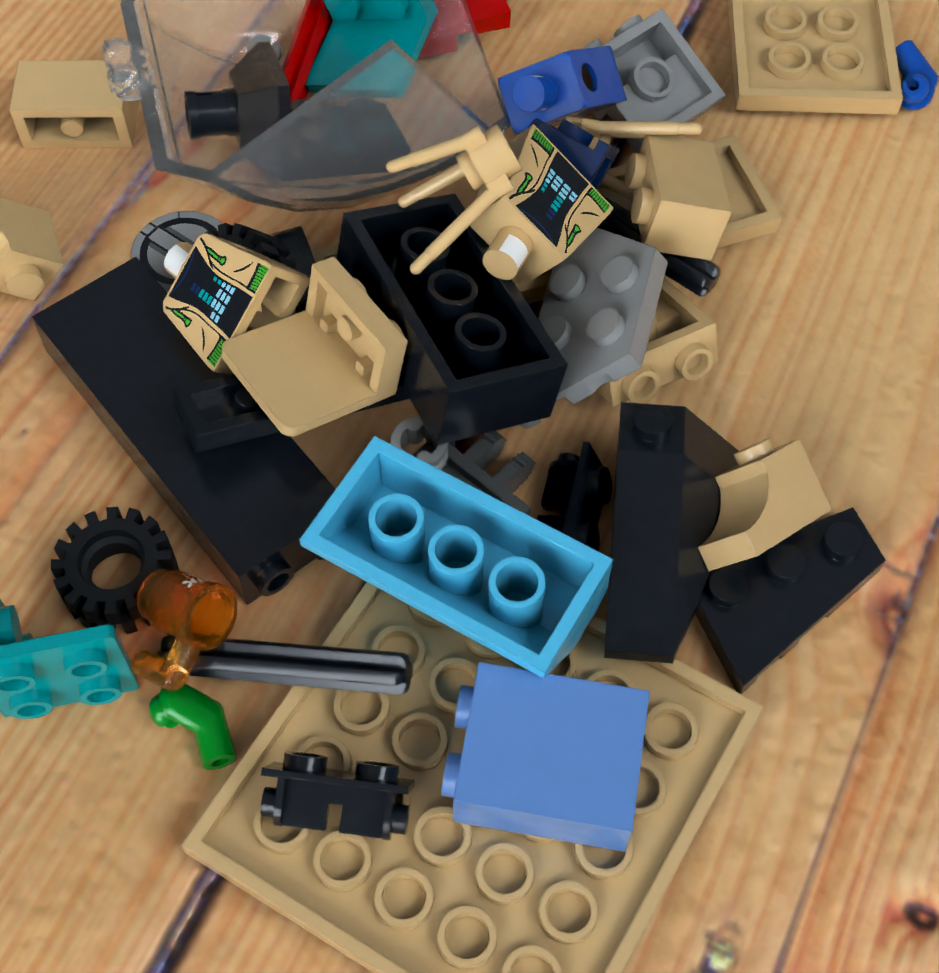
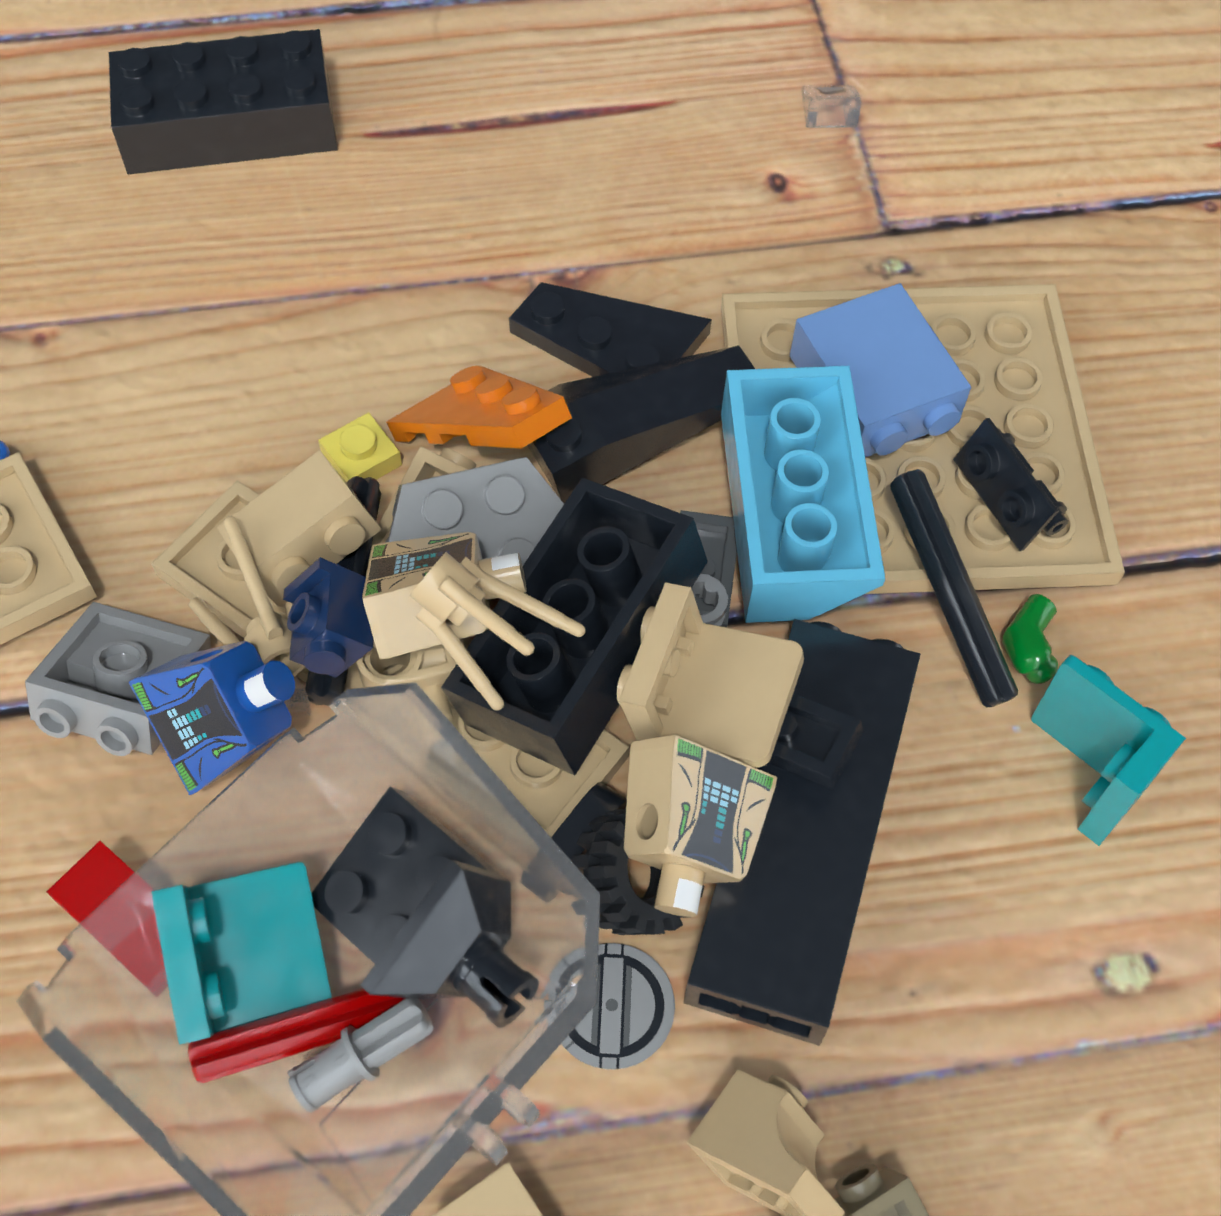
camera: 125 degrees left, 0 degrees up
black tyre [51,507,180,634] -> none
clear orange piece [131,569,237,691] -> none
black hinge [537,442,612,551] -> none
tan arch [698,438,832,571] -> none
none -> light yellow plate [318,412,402,483]
none -> orange wing [386,366,572,449]

